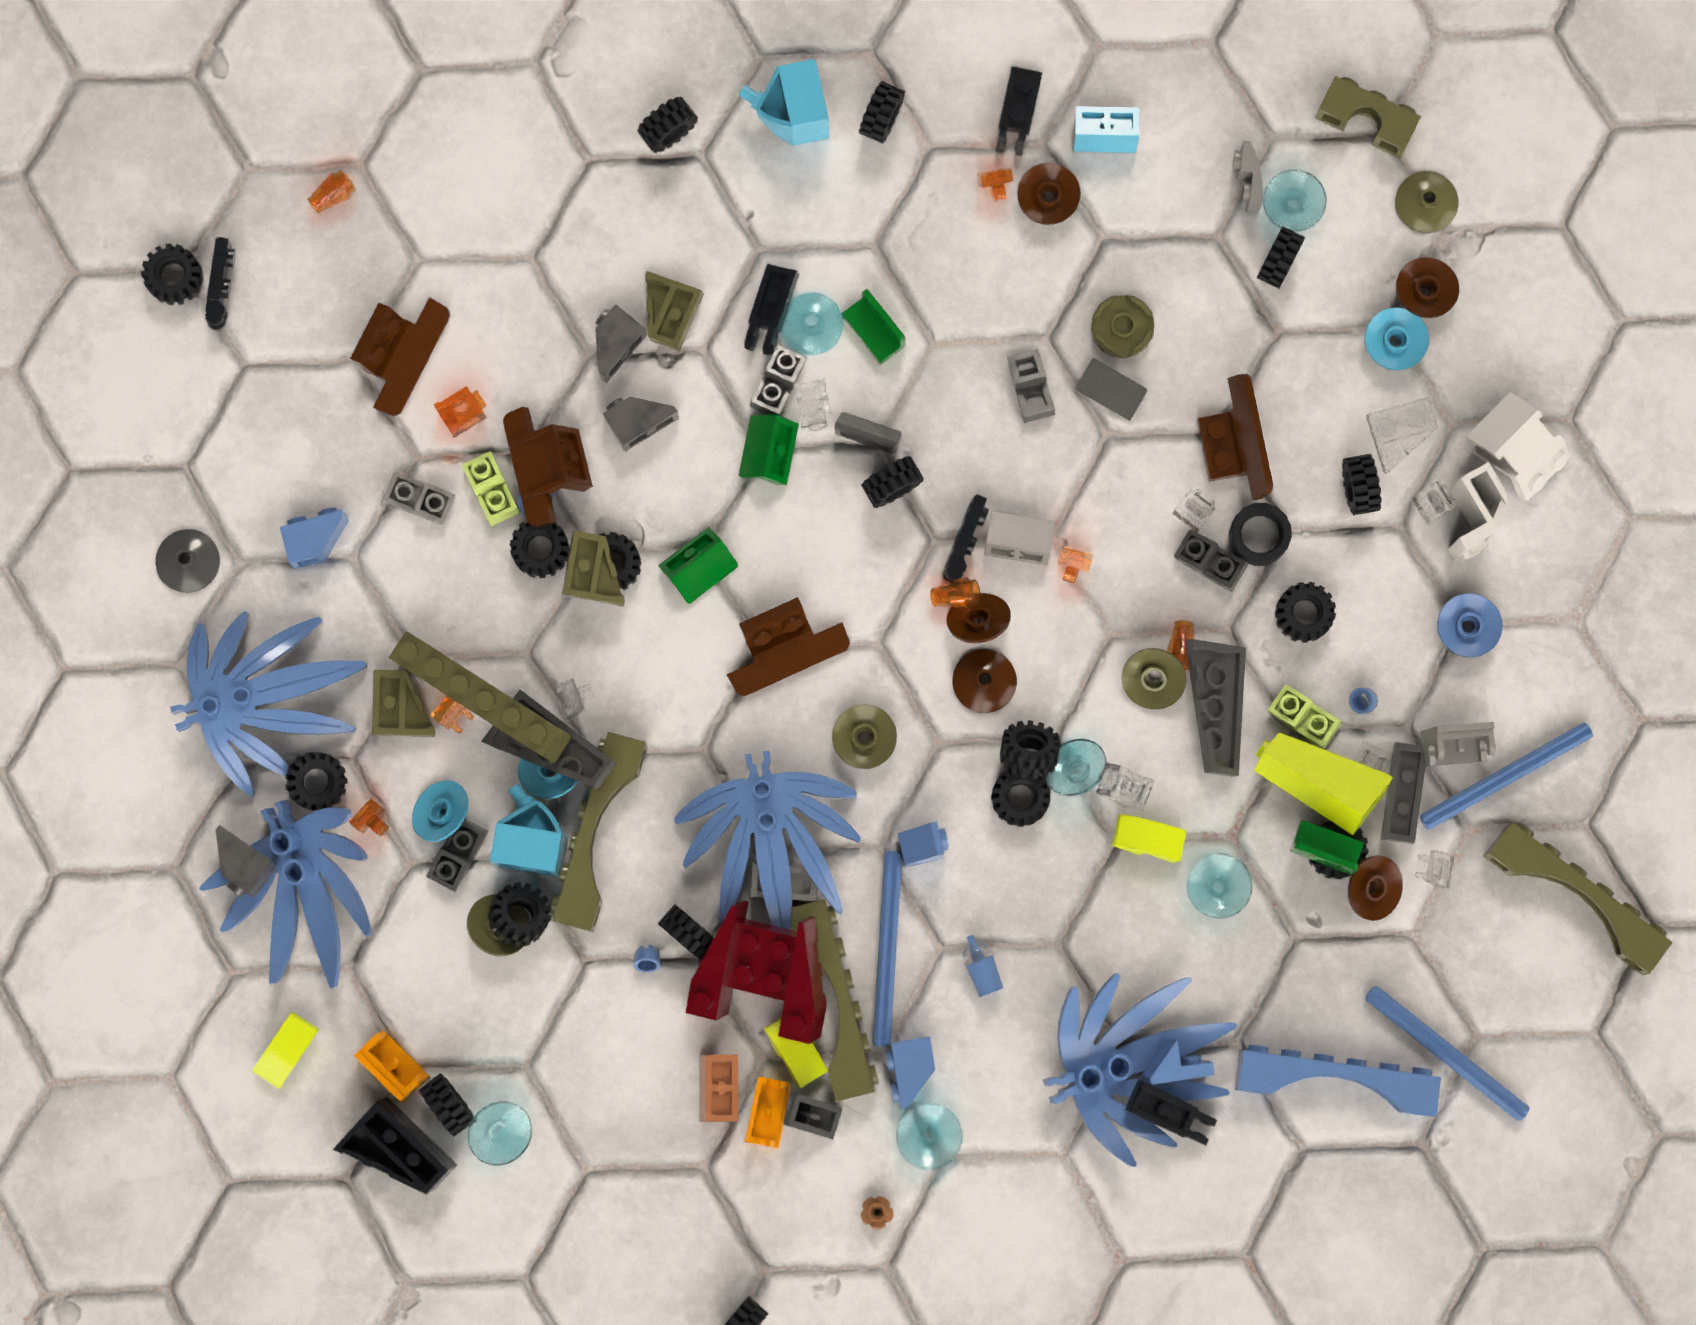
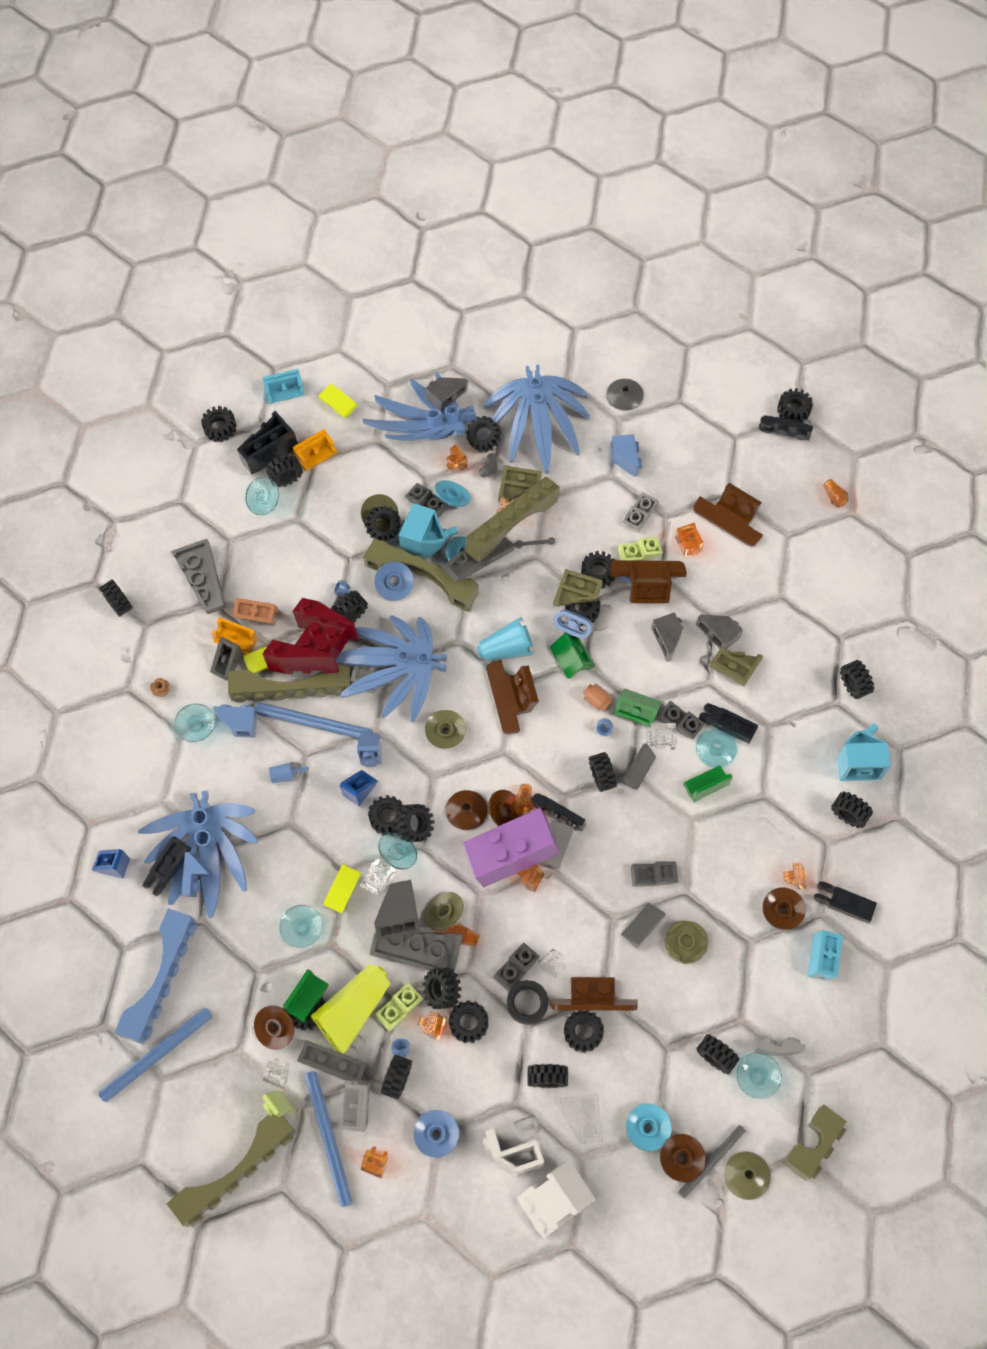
camera: 100 degrees right, 15 degrees down
none -> blue slope [92,849,130,879]
none -> wing [171,539,226,614]
none -> black tyre [201,406,237,442]
none -> medium azure hinge [262,369,305,404]
none -> yellowish green slope [262,1090,296,1118]
none -> blue slope [340,770,378,806]
none -> clear orange tile [361,1146,388,1179]
none -> dark grey slope [374,880,421,940]
none -> medium blue dish [375,561,414,601]
none -> black tyre [381,1054,412,1100]
none -> clear orange tile [417,1011,446,1040]
none -> black tyre [422,968,462,1010]
none -> medium lavender brick [463,808,561,888]
none -> medium azure cone [477,617,535,661]
none -> dark grey arm [479,453,498,478]
none -> dark grey hinge [515,537,556,549]
none -> medium blue plate [553,609,593,638]
none -> black tyre [564,1010,604,1053]
none -> nougat brick [583,683,614,712]
none -> medium blue hinge [596,718,613,736]
none -> dark grey bar [678,1125,746,1199]

